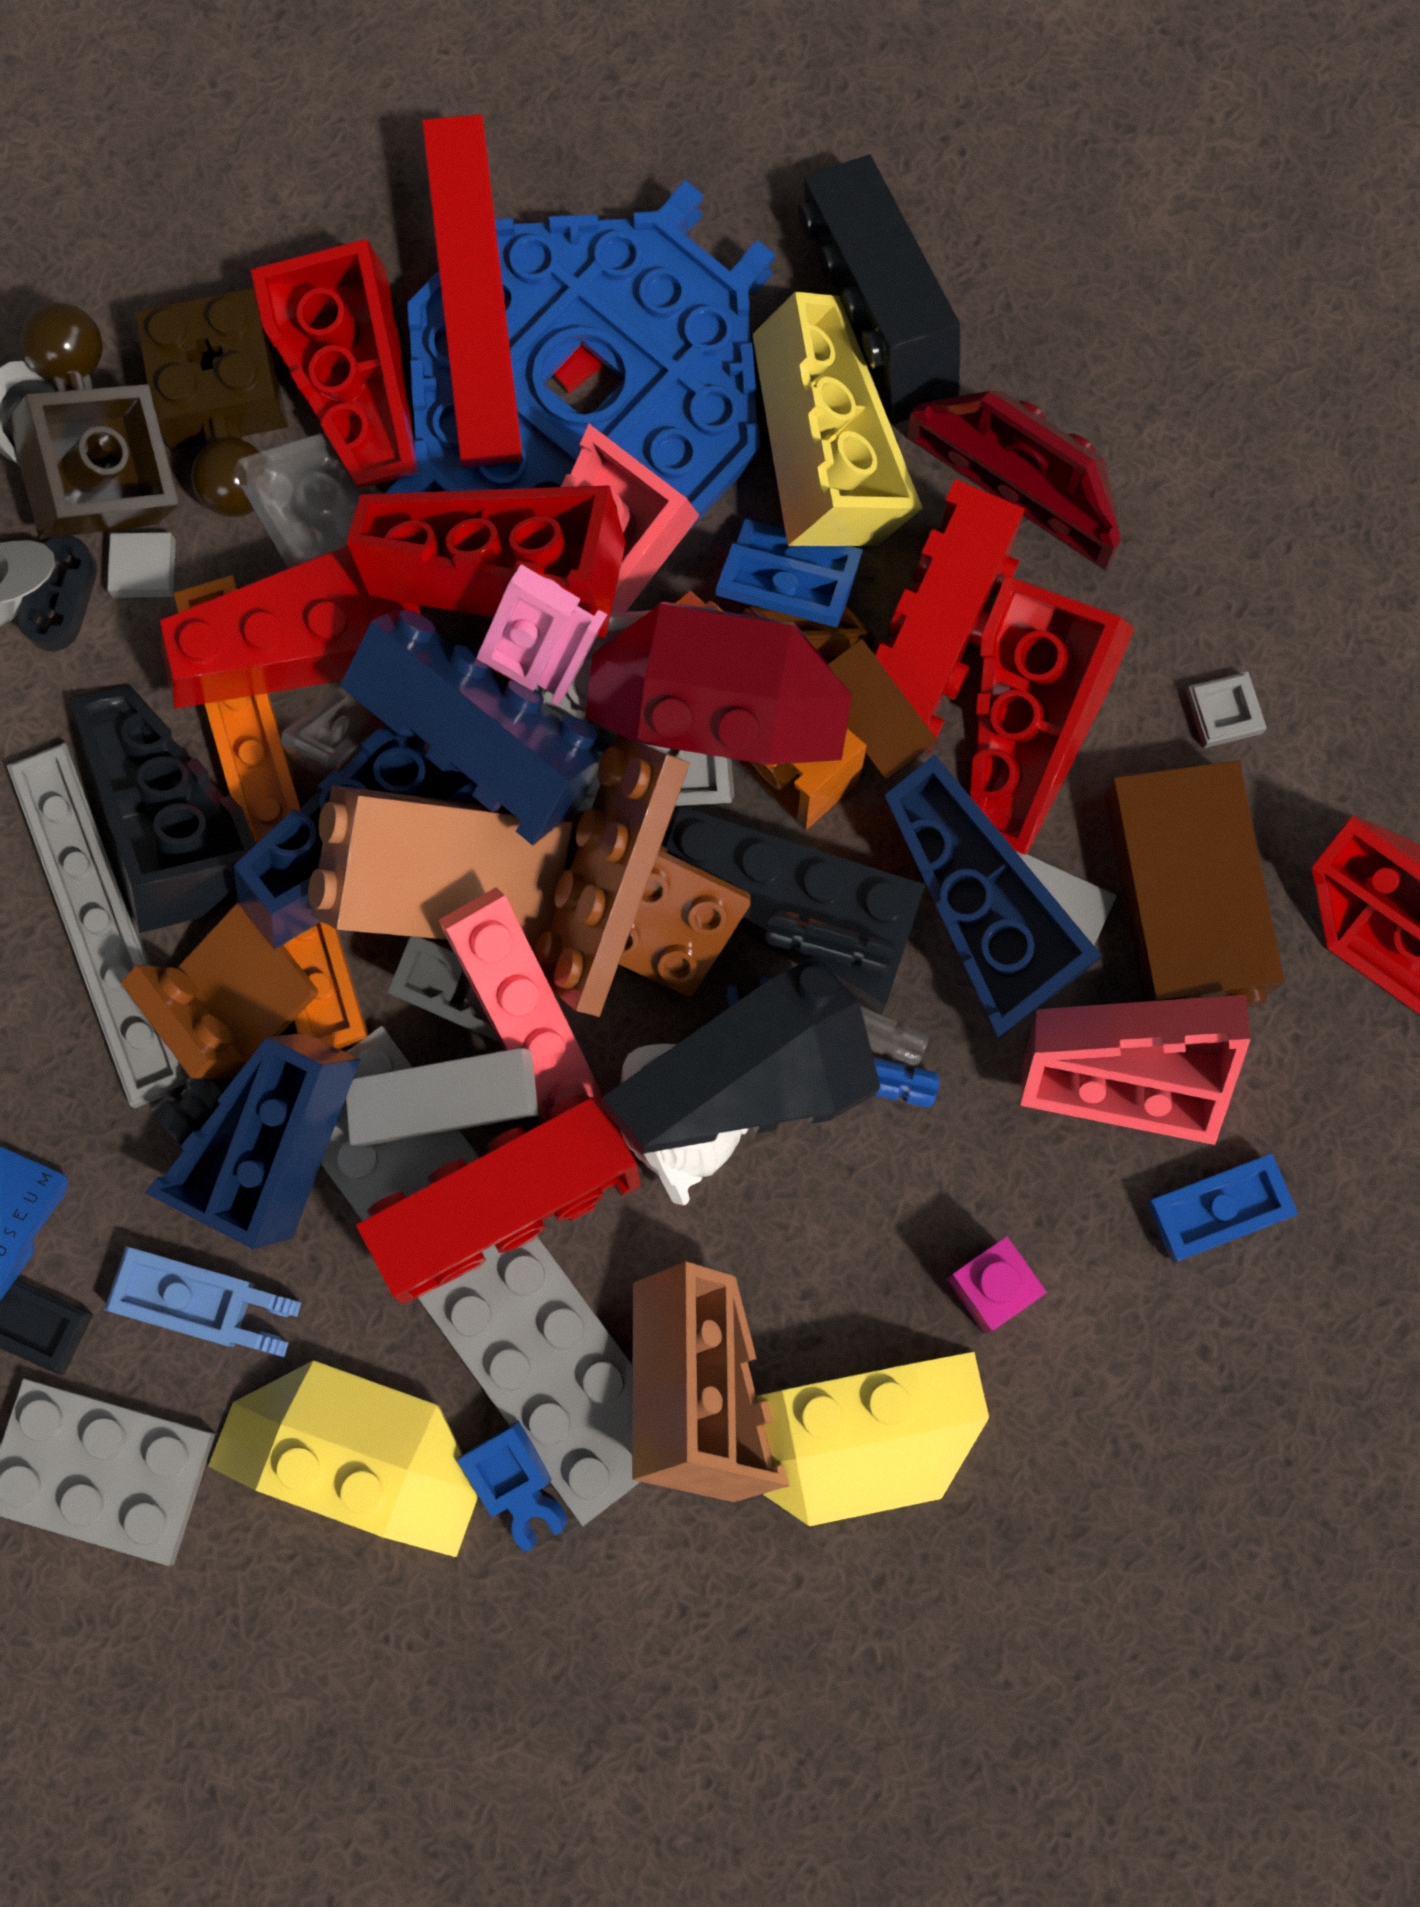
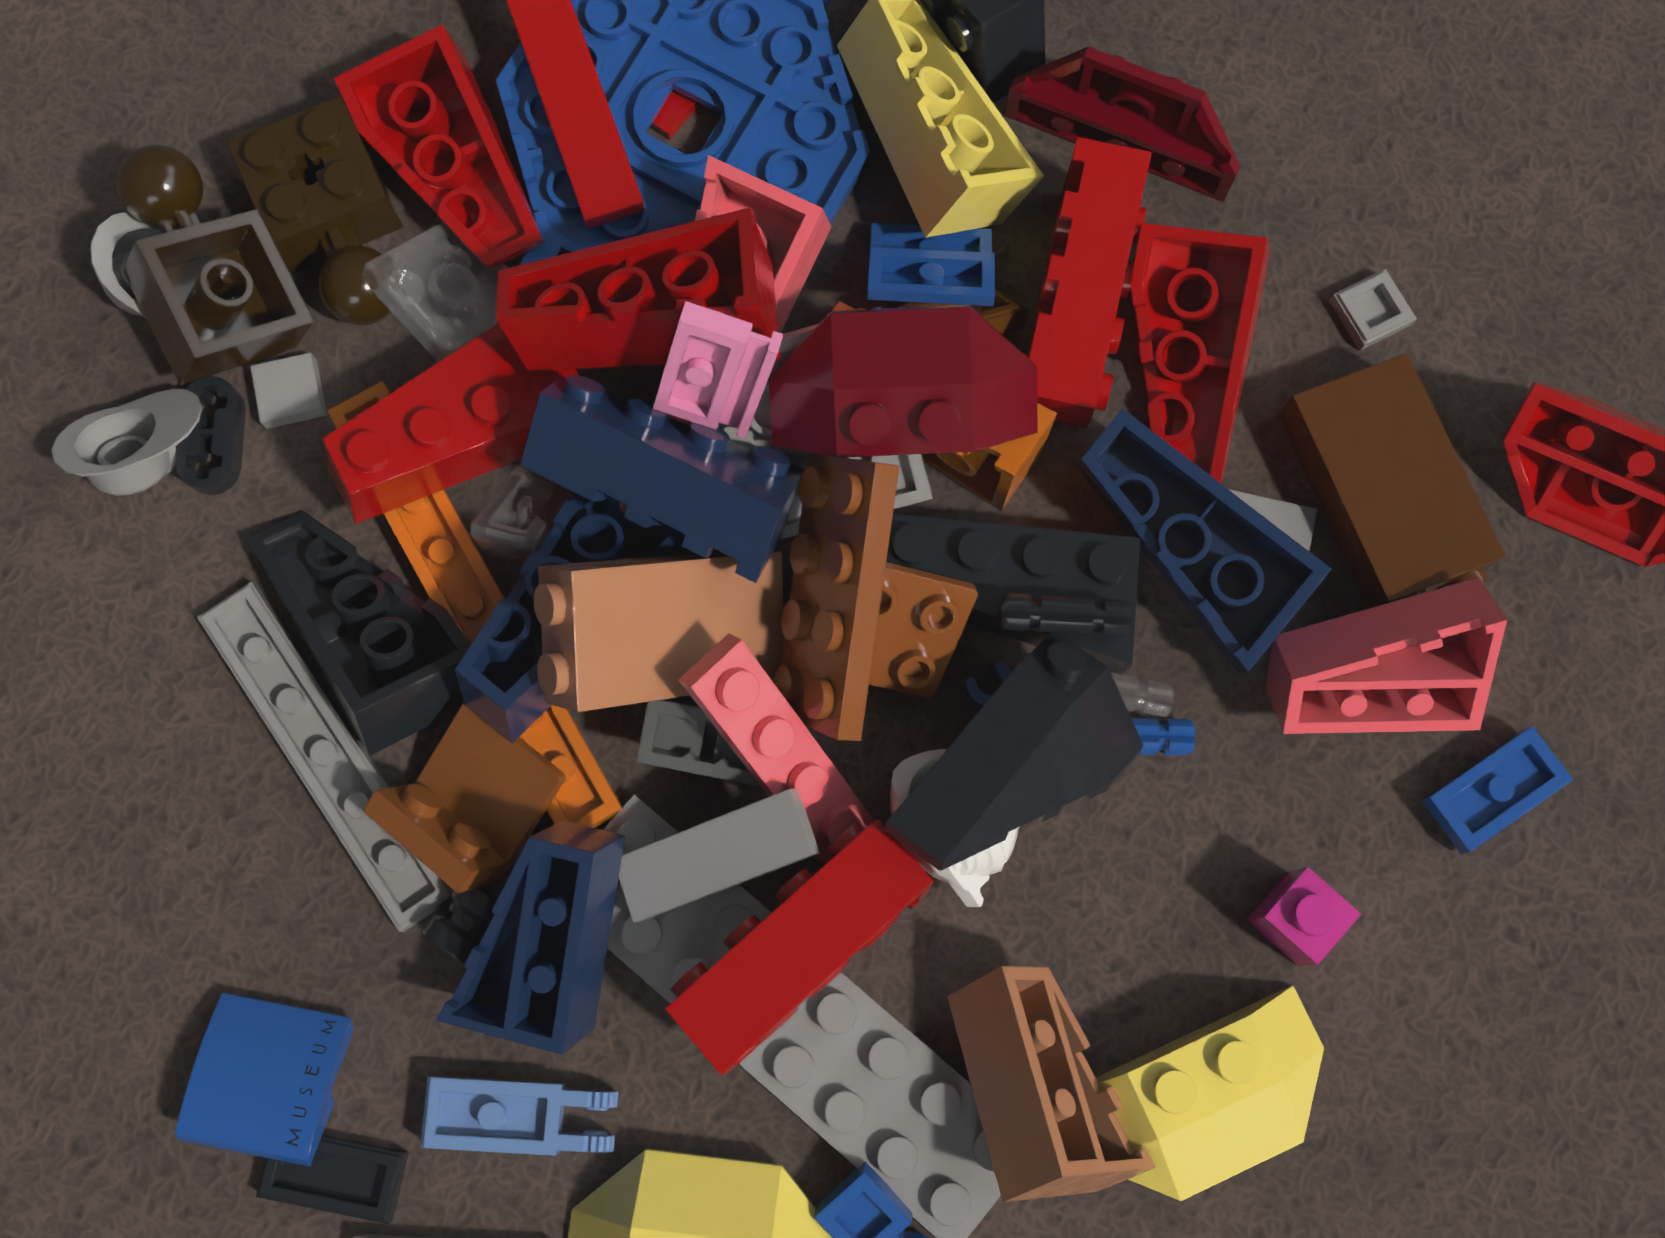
camera: 15 degrees left, 0 degrees up
reddish brown tile [828,639,938,781] -> none

